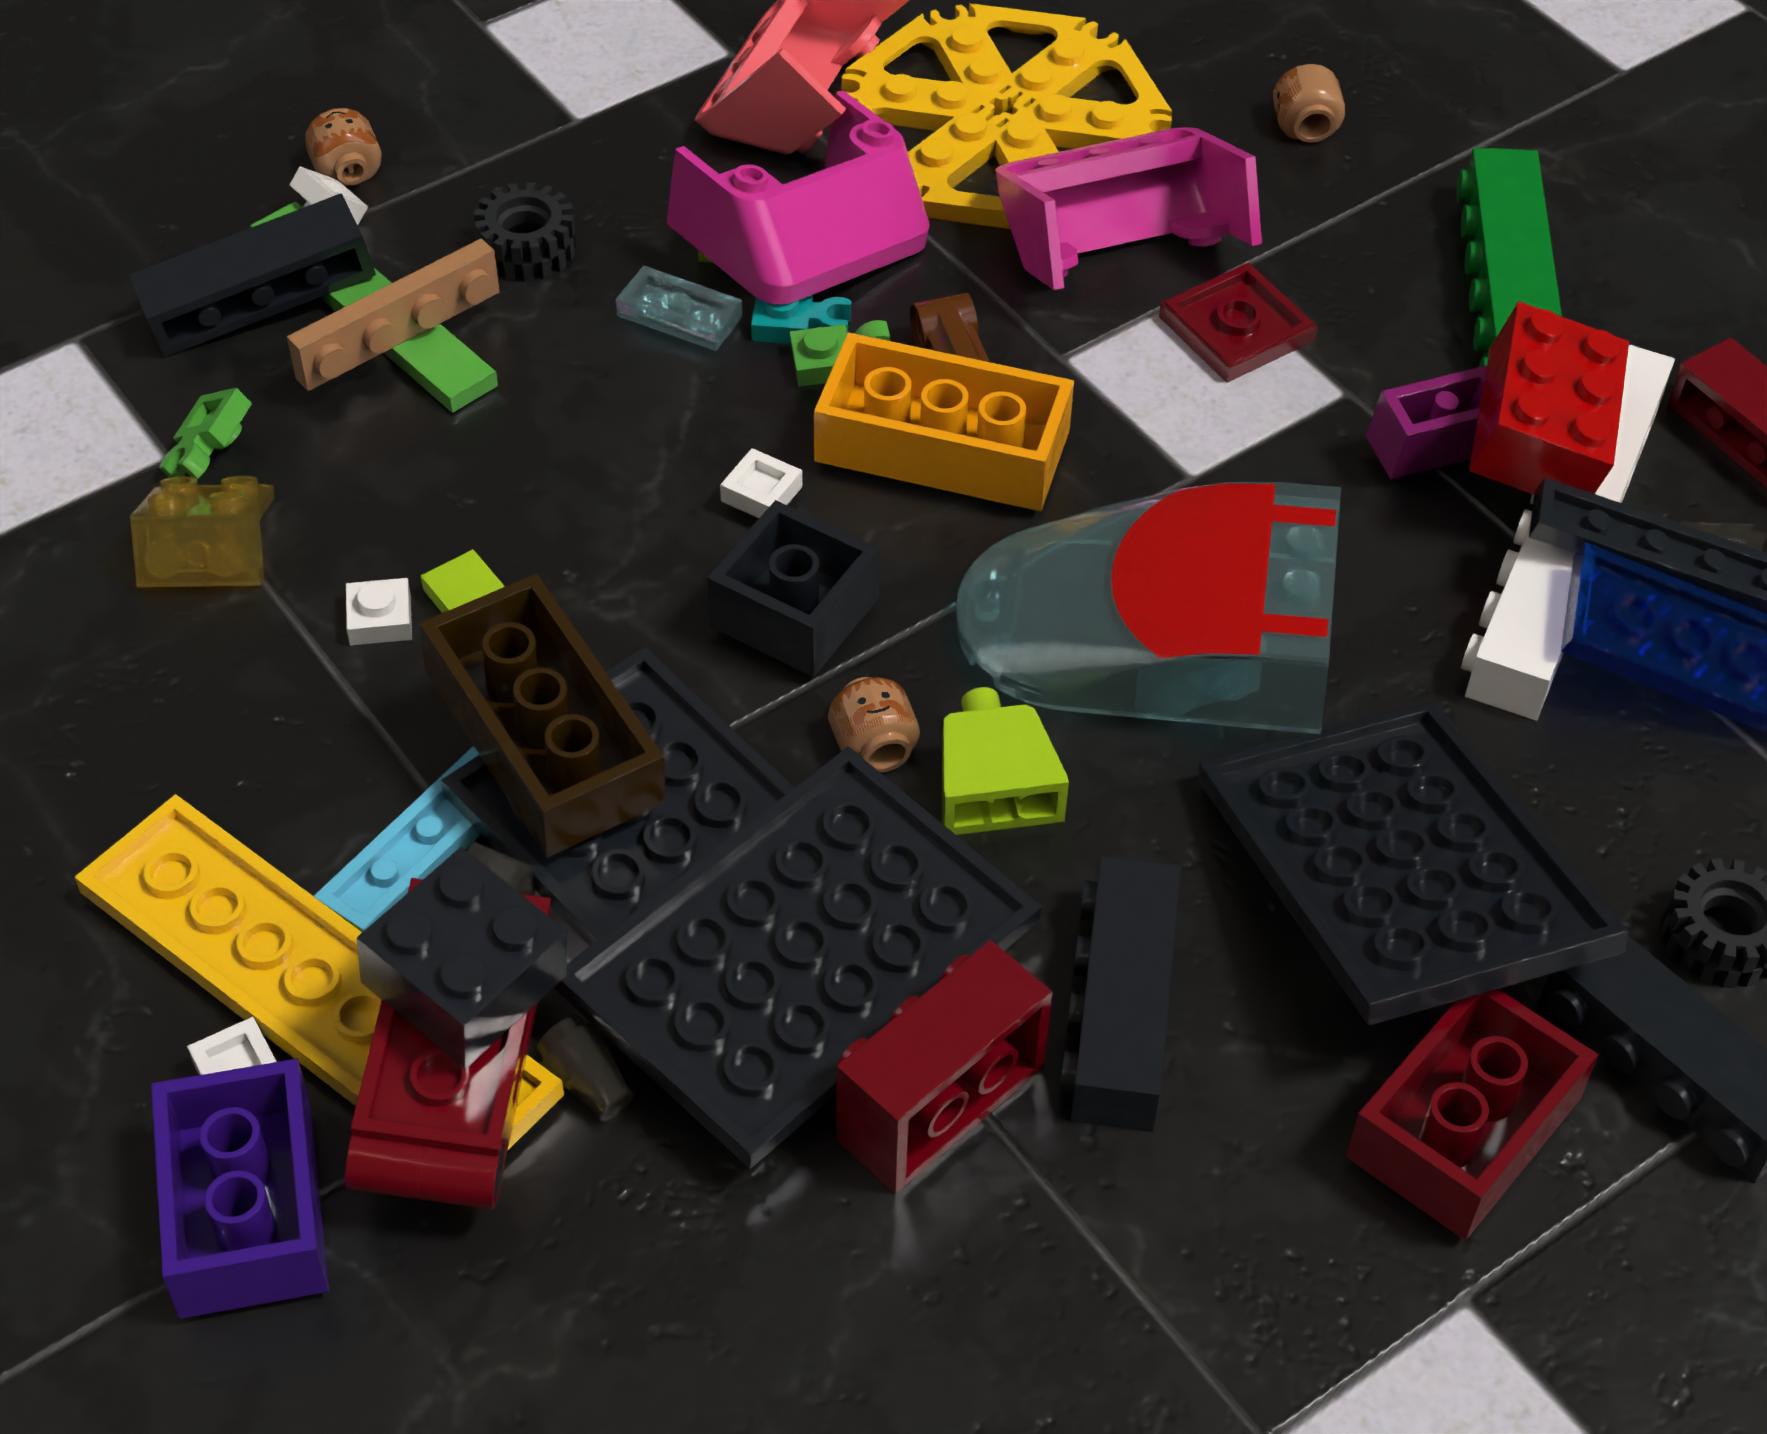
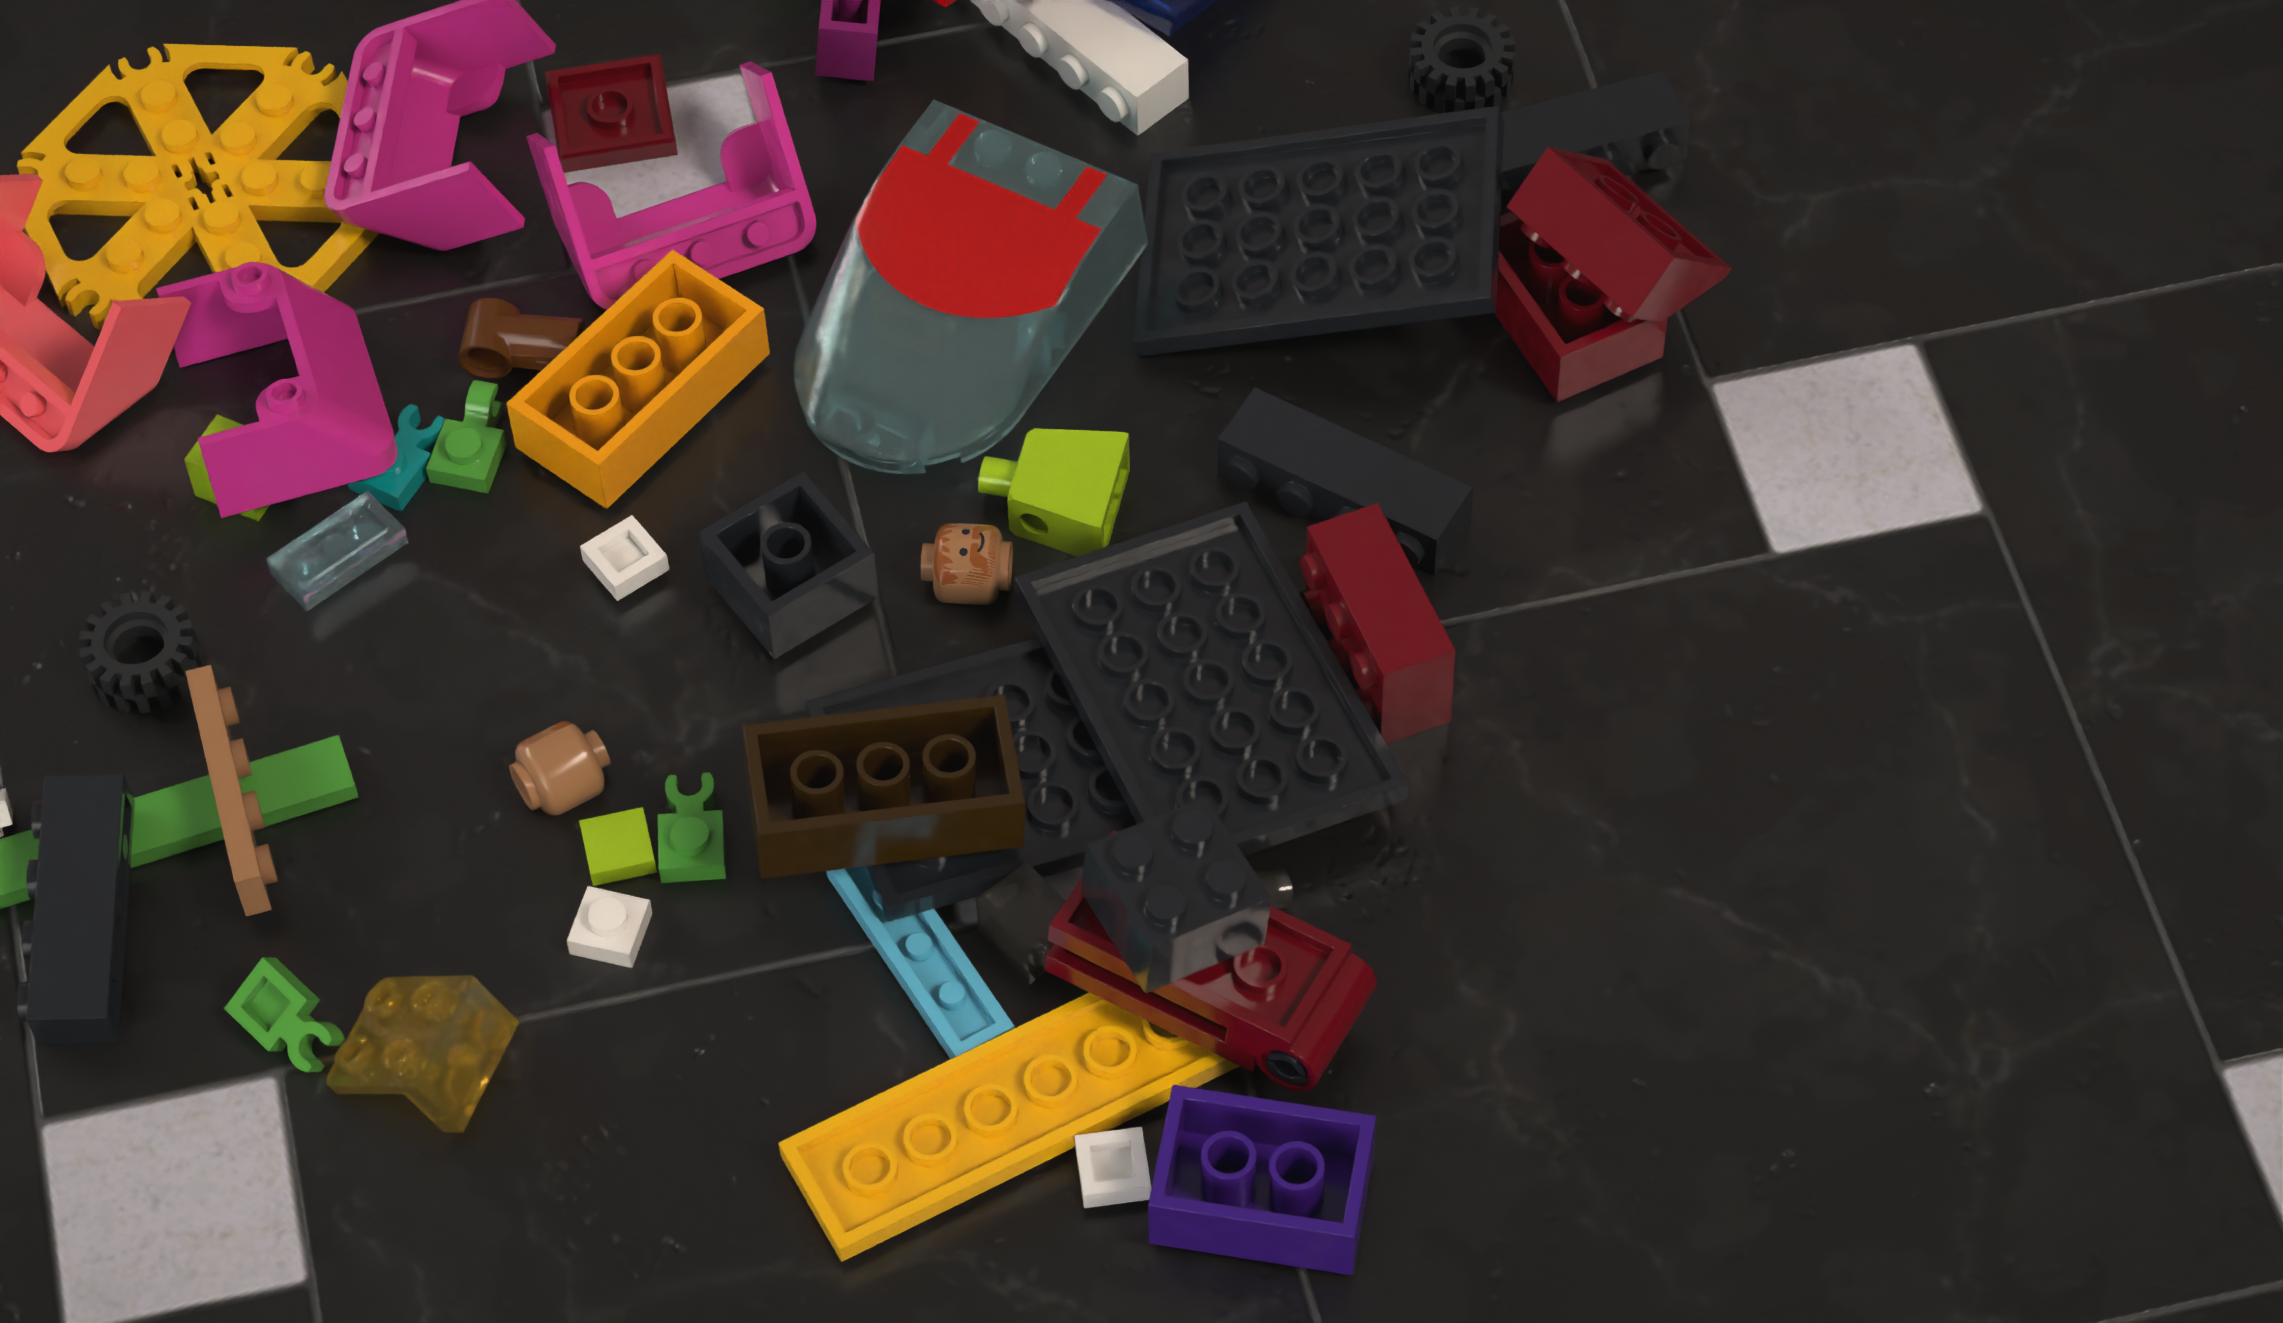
camera: 65 degrees left, 5 degrees up
none -> medium nougat head [509,721,611,816]
none -> dark pink windscreen [526,61,816,310]
none -> dark red slope [1506,147,1732,323]

